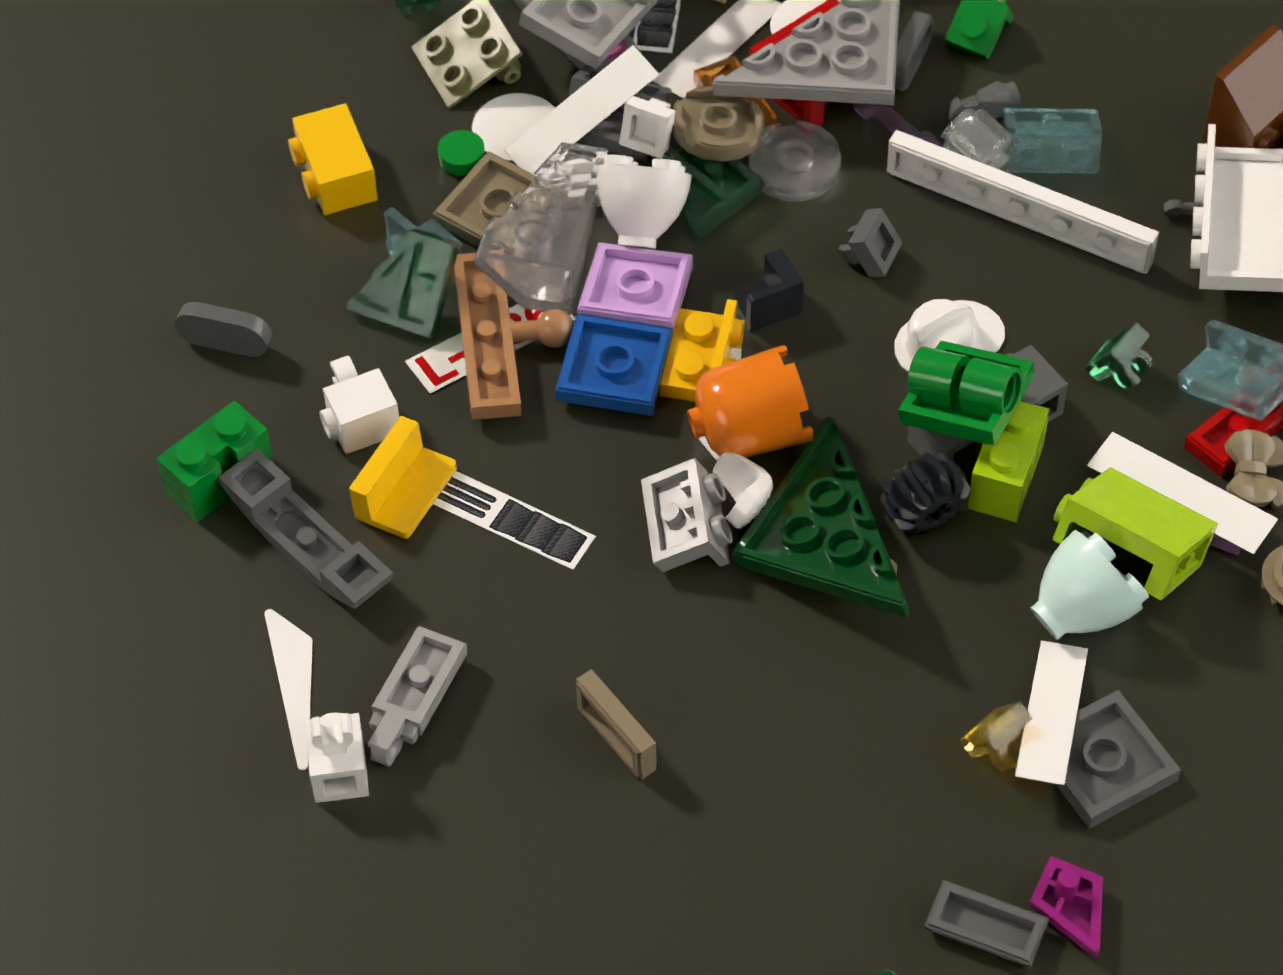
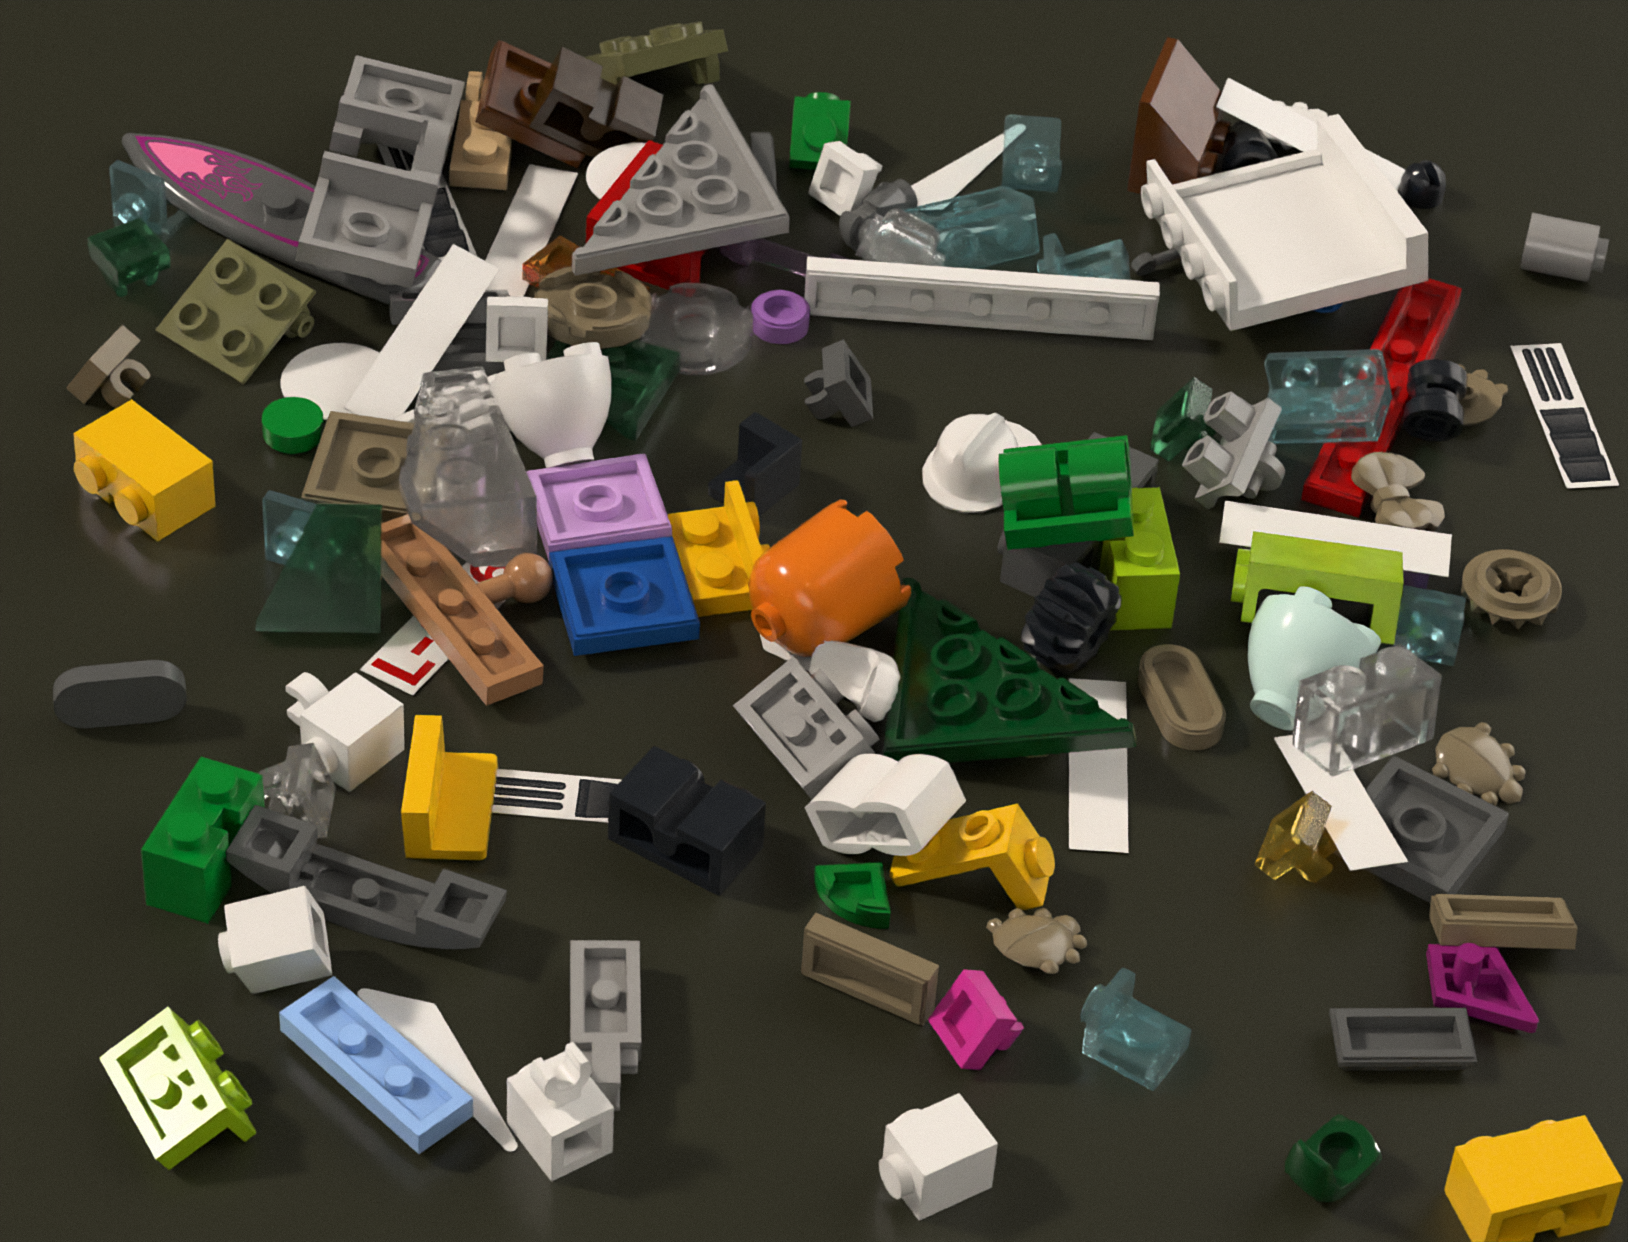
camera: 30 degrees left, 10 degrees down
none -> dark tan tile [66,324,151,408]
none -> bracket [99,1007,257,1170]
none -> white brick [218,886,332,994]
none -> clear tile [258,743,336,838]
none -> light blue plate [279,976,473,1154]
none -> black brick [608,746,766,896]
none -> medium lavender tile [751,290,810,344]
none -> white brick [805,754,966,856]
none -> white tile [808,141,883,216]
none -> green tile [814,862,891,929]
none -> white brick [879,1093,998,1221]
none -> yellow bracket [889,803,1055,911]
none -> white sticker [911,125,1026,210]
none -> dark pink tile [928,969,1024,1070]
none -> dark tan piece [986,908,1087,974]
none -> clear light blue bracket [1001,115,1062,192]
none -> clear light blue bracket [1037,233,1130,280]
none -> white sticker [1069,678,1129,853]
none -> clear light blue bracket [1080,967,1192,1091]
none -> dark tan tile [1137,644,1226,751]
none -> light grey hips [1182,391,1285,509]
none -> clear brick [1292,644,1442,777]
none -> clear light blue bracket [1391,585,1466,666]
none -> dark tan tile [1429,894,1578,949]
none -> dark tan piece [1432,722,1526,806]

